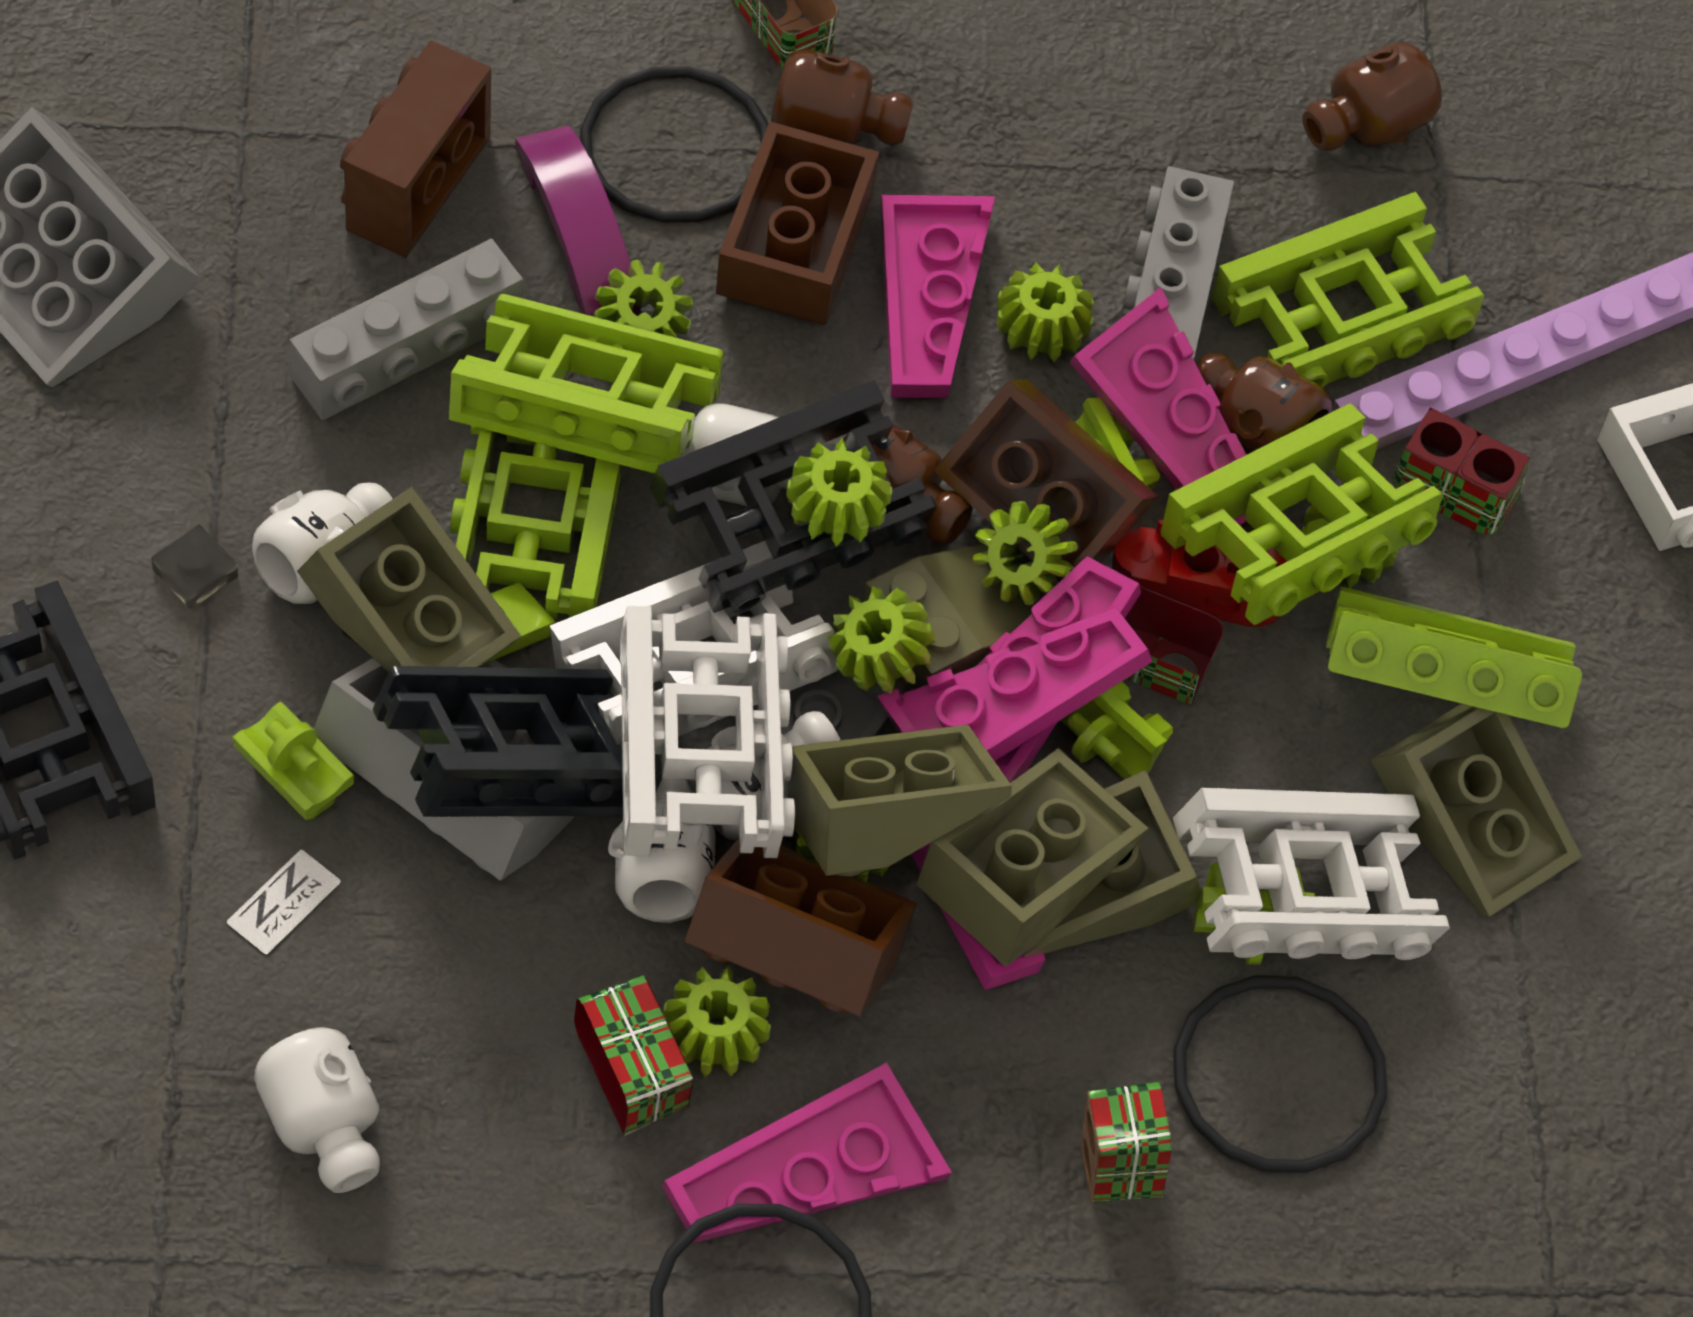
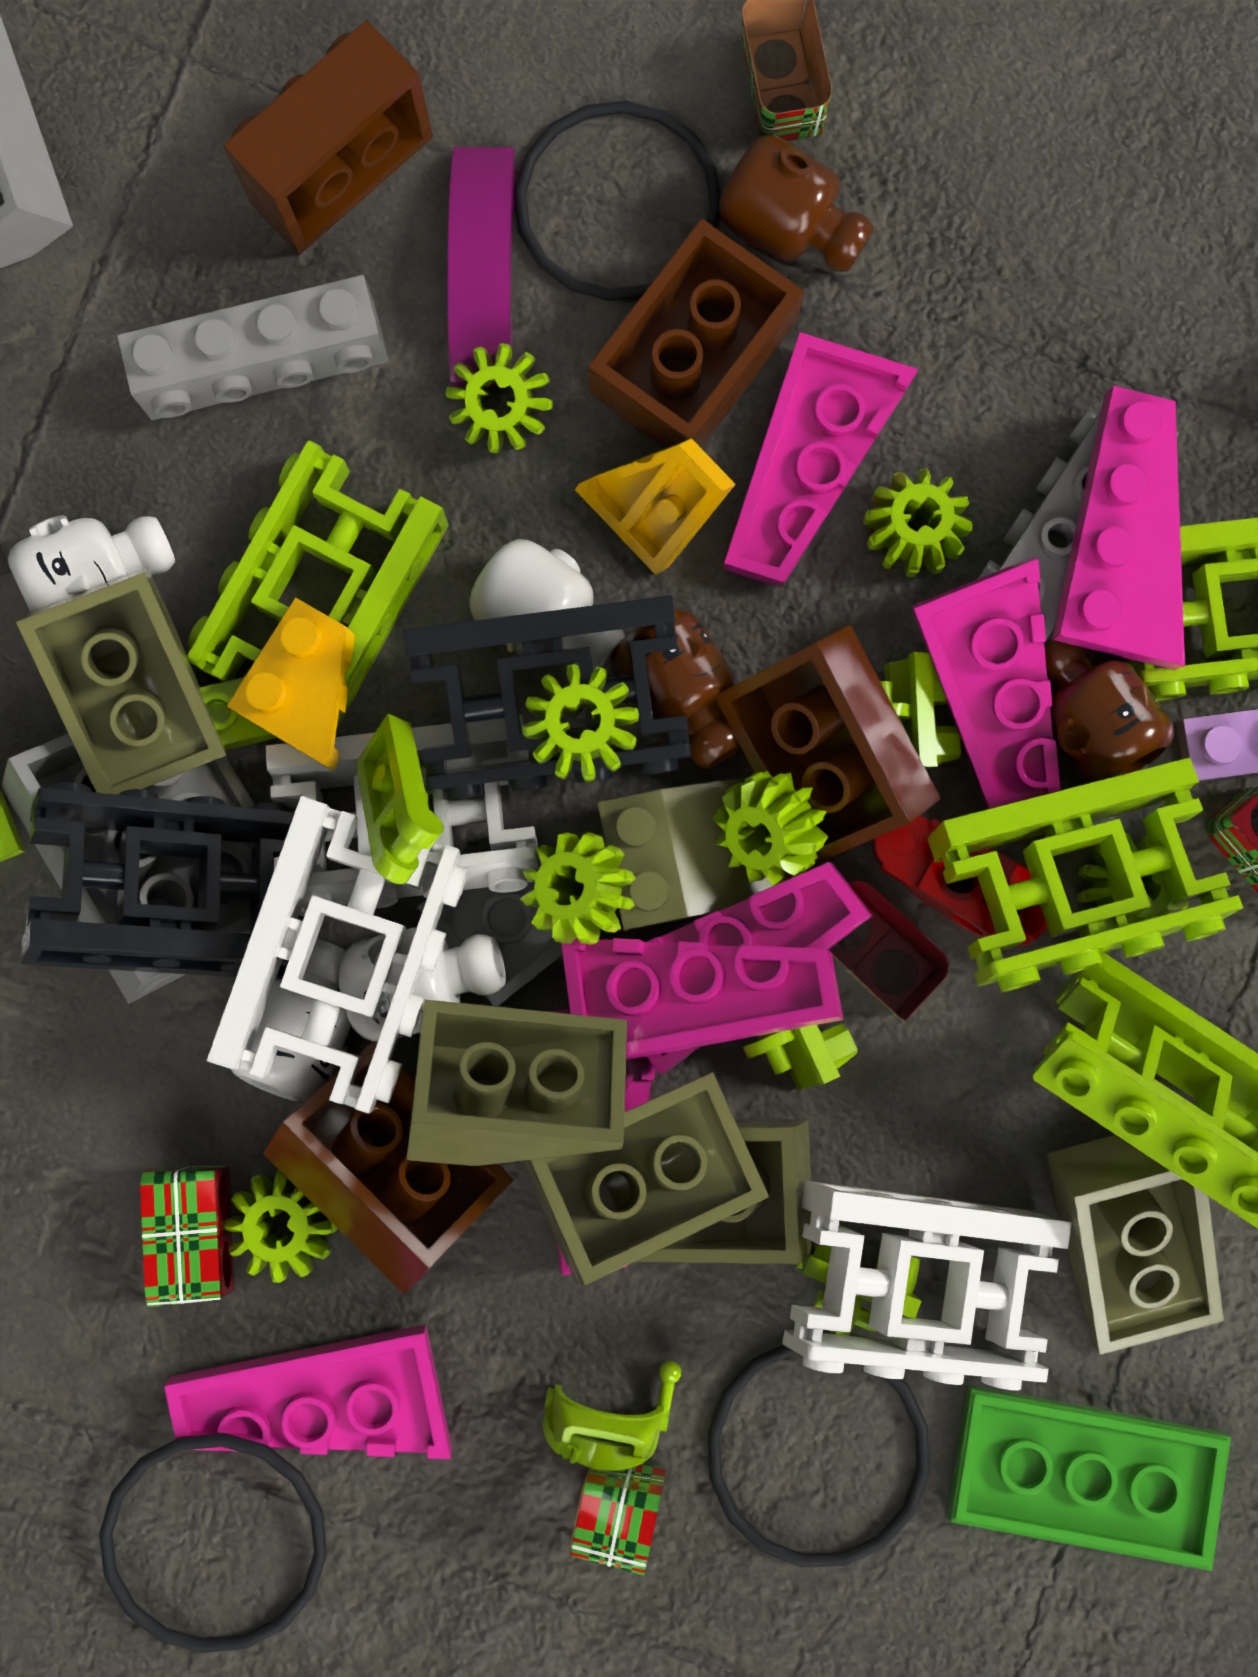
camera: 30 degrees right, 25 degrees up
lime fence [449,294,724,473] -> none
none -> yellow wing [227,597,355,771]
none -> lime plate [356,714,444,884]
none -> lime helmet [542,1361,681,1471]
none -> yellow wing [575,438,736,575]
none -> bright green tile [947,1384,1231,1571]
none -> dark pink wing [1052,386,1185,670]

